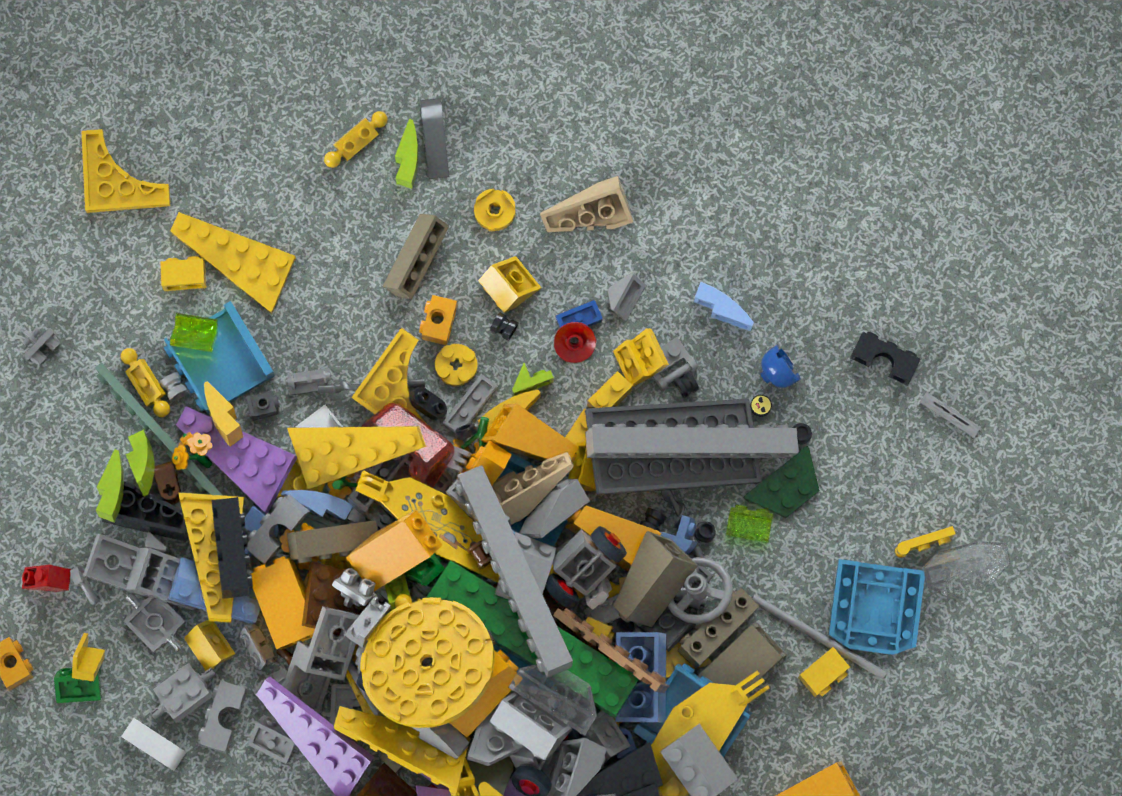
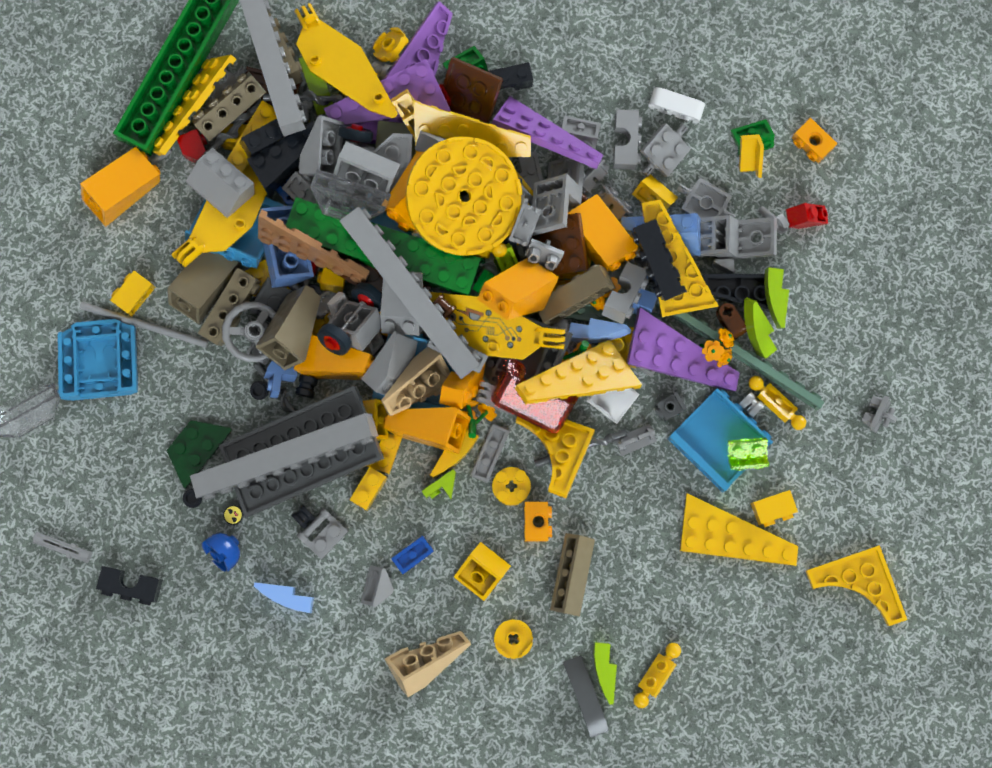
camera: 165 degrees right, 5 degrees up
yellow slope [204,381,244,447] -> none
black plate [409,387,447,421] -> none
black tile [455,423,477,440] -> none
black wheel [490,312,519,341] -> none
red dish [554,322,596,363] -> none
yellow slope [613,328,669,387] -> none
clear neon green bracket [725,505,773,543] -> none
yellow plate [895,526,955,558] -> none

